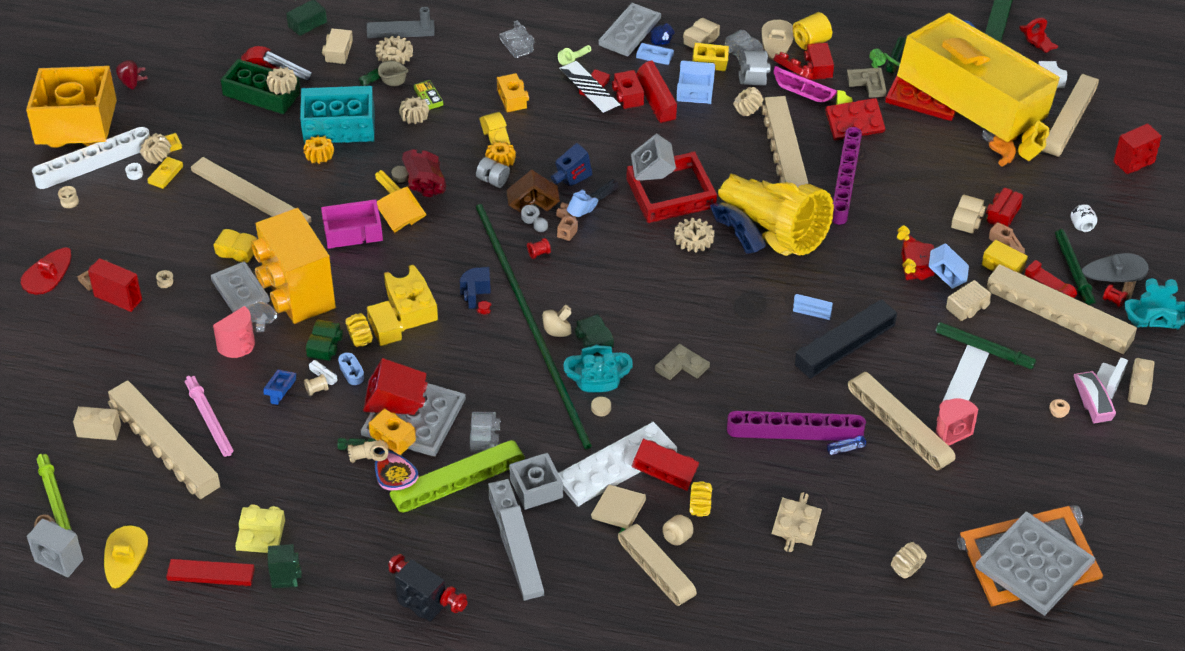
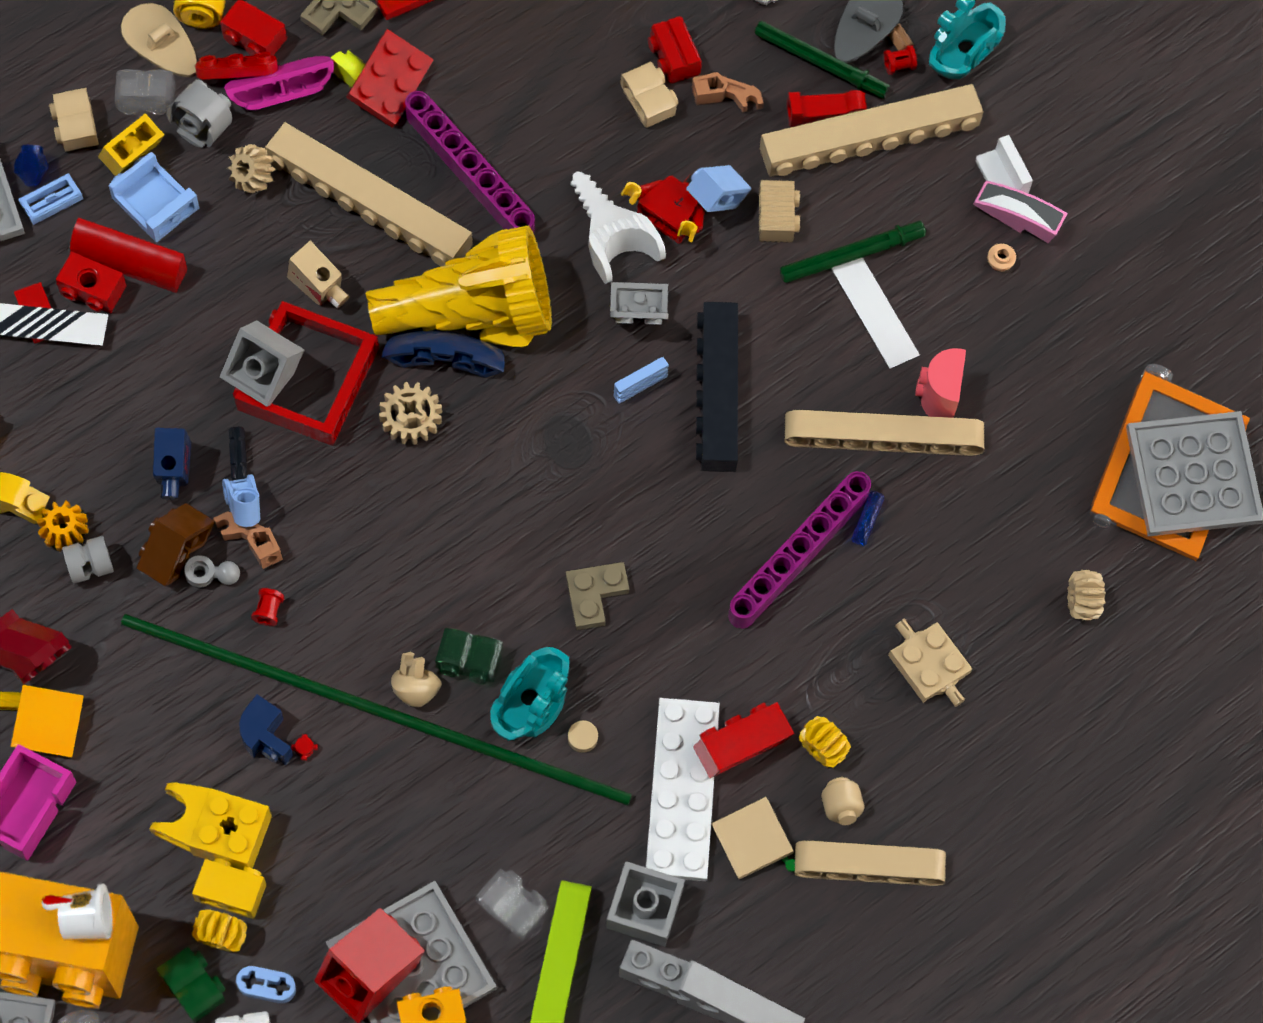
camera: 55 degrees left, 20 degrees up
yellow brick [982,240,1028,274] -> none
tan brick [1128,358,1155,405] -> none
none -> white hat [42,884,113,939]
none -> tan torso [287,241,349,309]
none -> white animal [571,172,666,284]
none -> light grey bracket [610,282,668,324]

